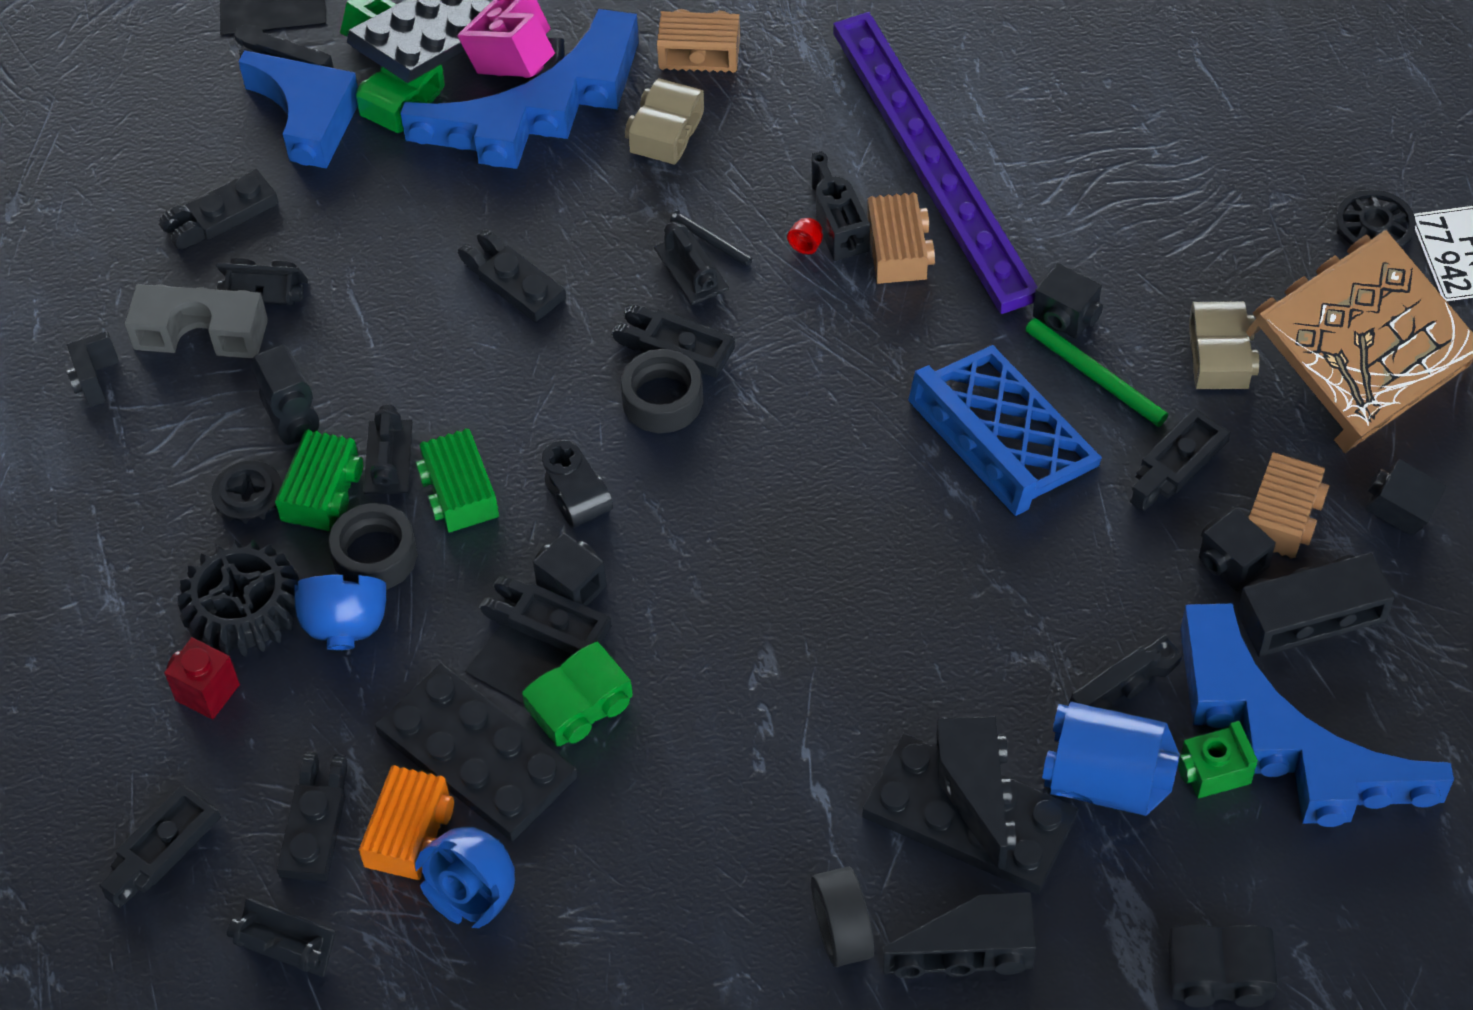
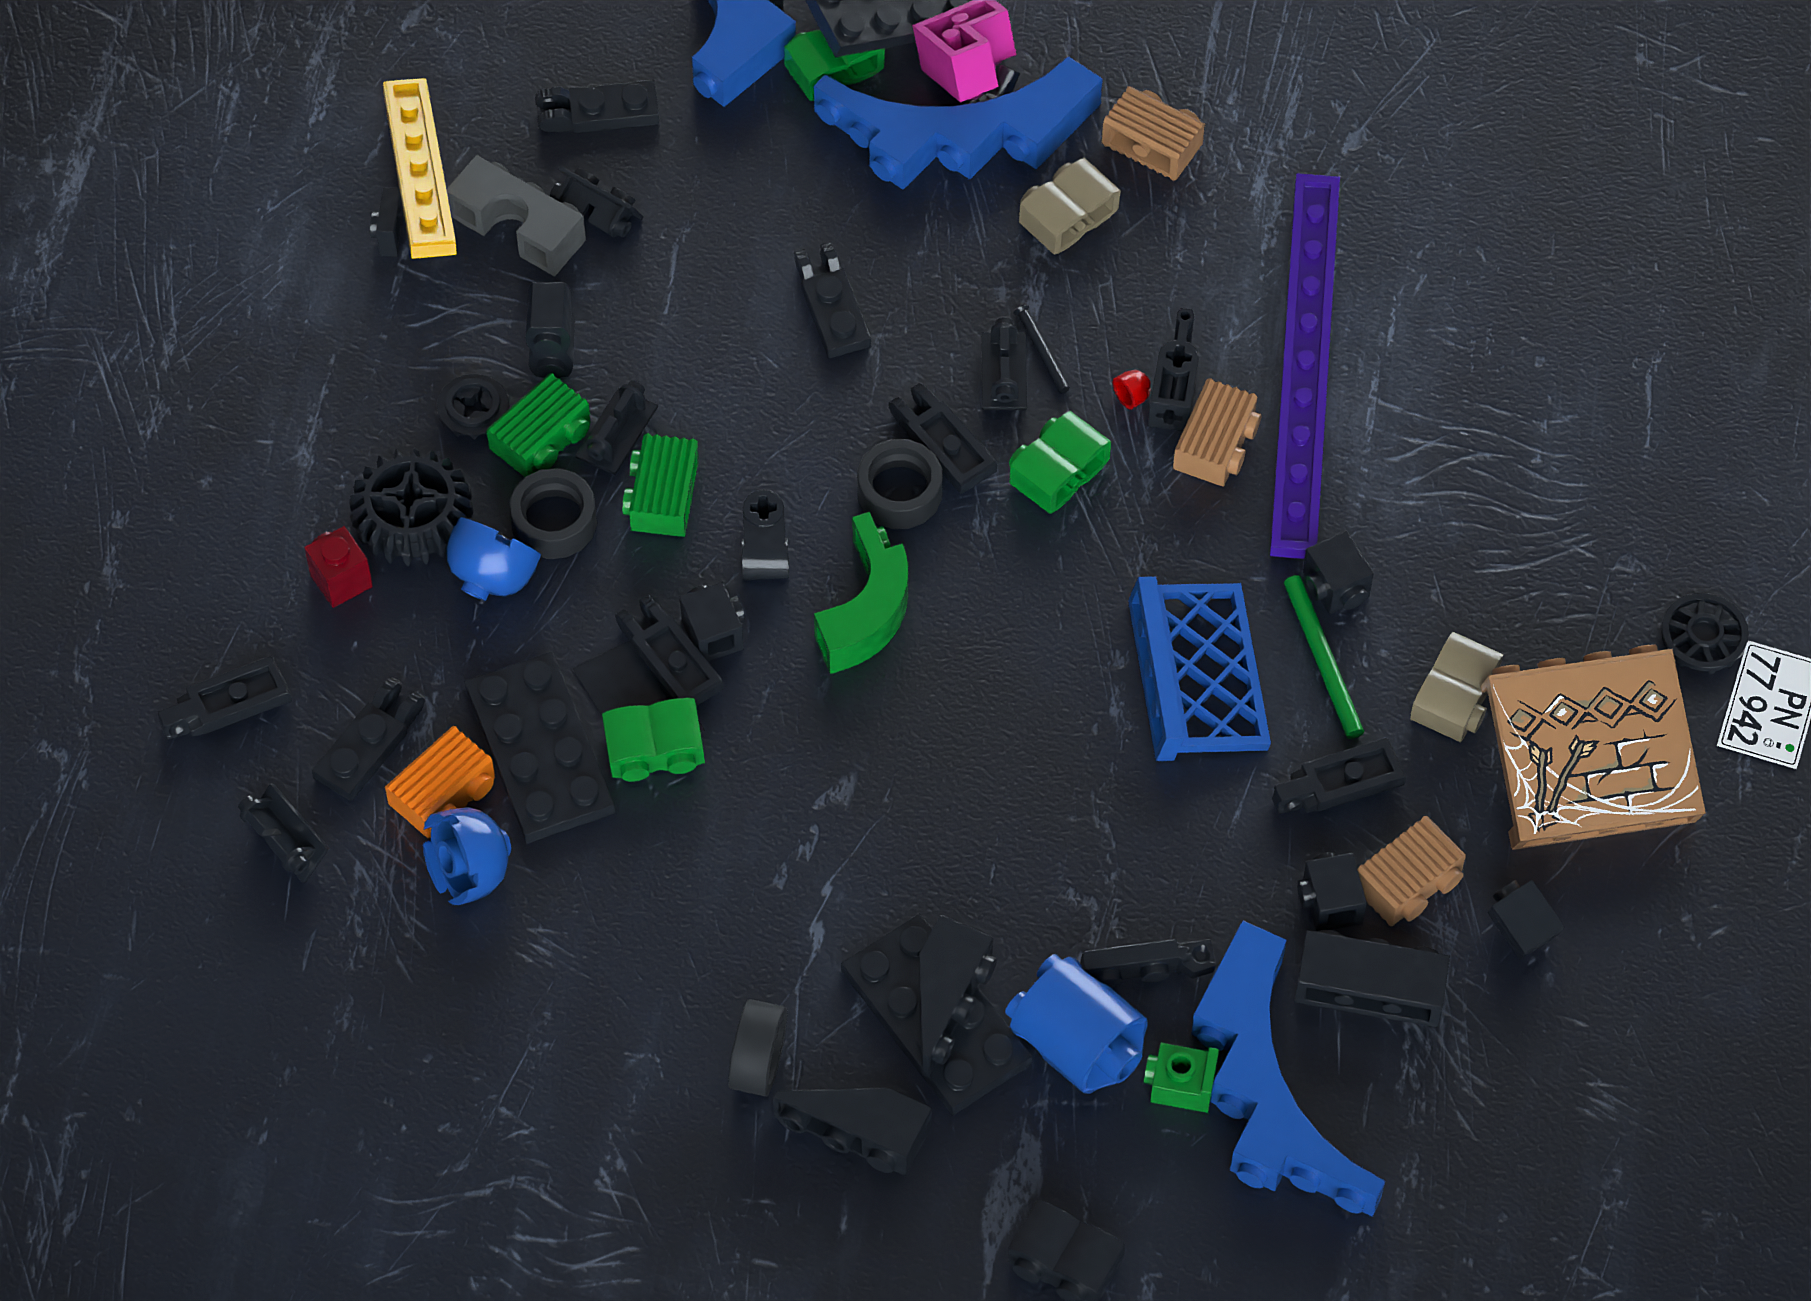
camera: 25 degrees right, 5 degrees up
none -> yellow tile [383,78,456,259]
none -> green arch [814,512,908,674]
none -> green brick [1009,411,1111,514]

